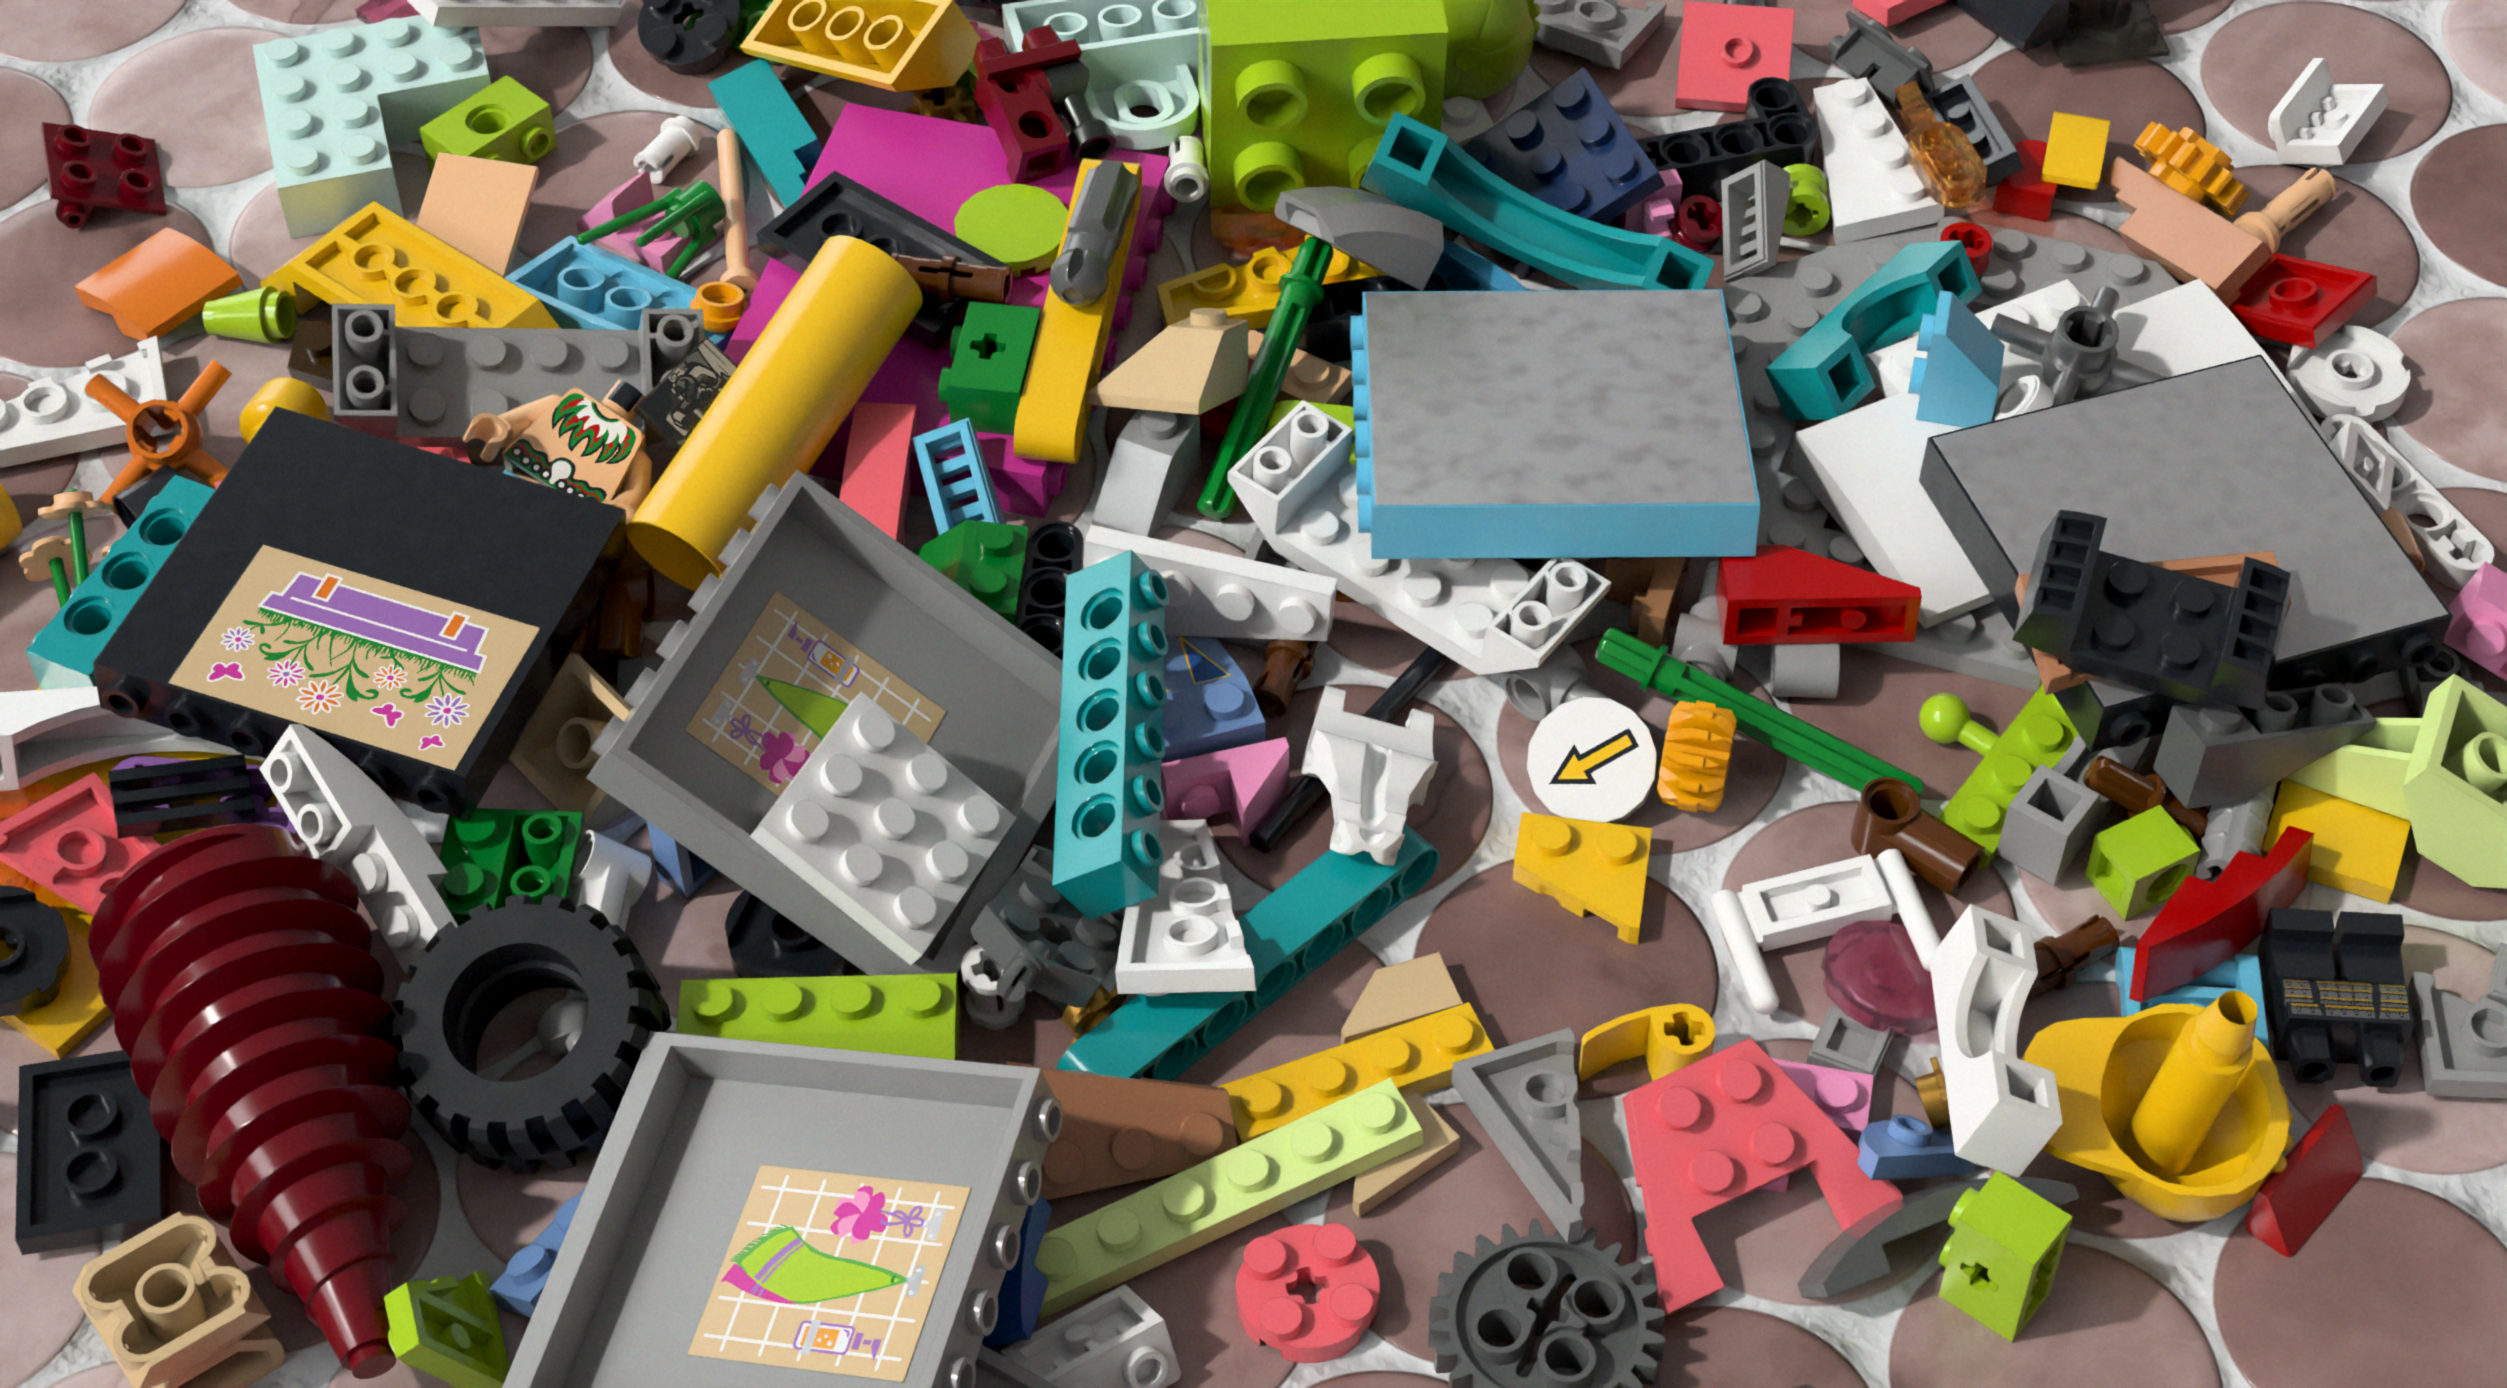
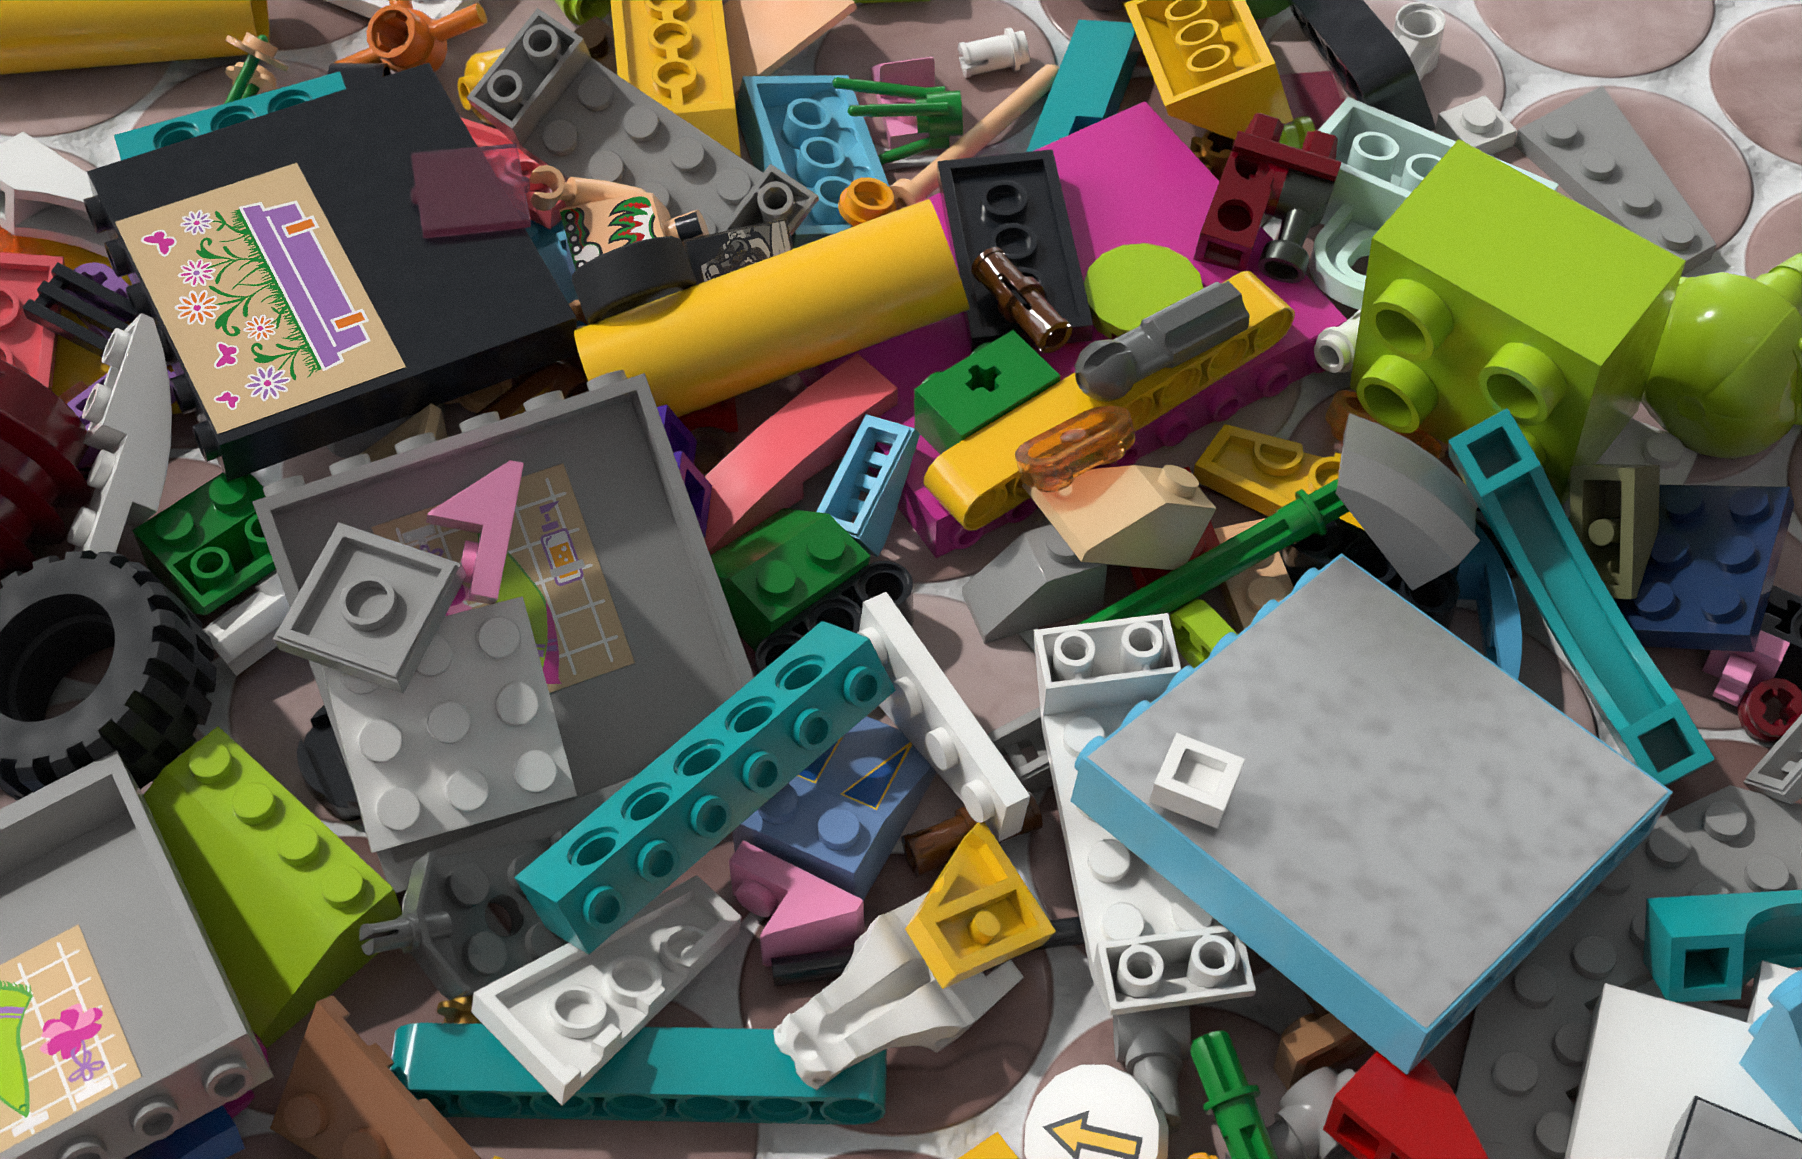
camera: 45 degrees right, 5 degrees up
none -> light grey plate [273,522,467,694]
none -> clear pink piece [411,143,531,238]
none -> bright pink slope [426,460,524,605]
none -> black tyre [572,236,696,324]
none -> yellow wing [905,821,1056,989]
none -> clear orange plate [1015,406,1136,492]
none -> white plate [1149,733,1245,829]
none -> olive slope [1570,464,1660,599]

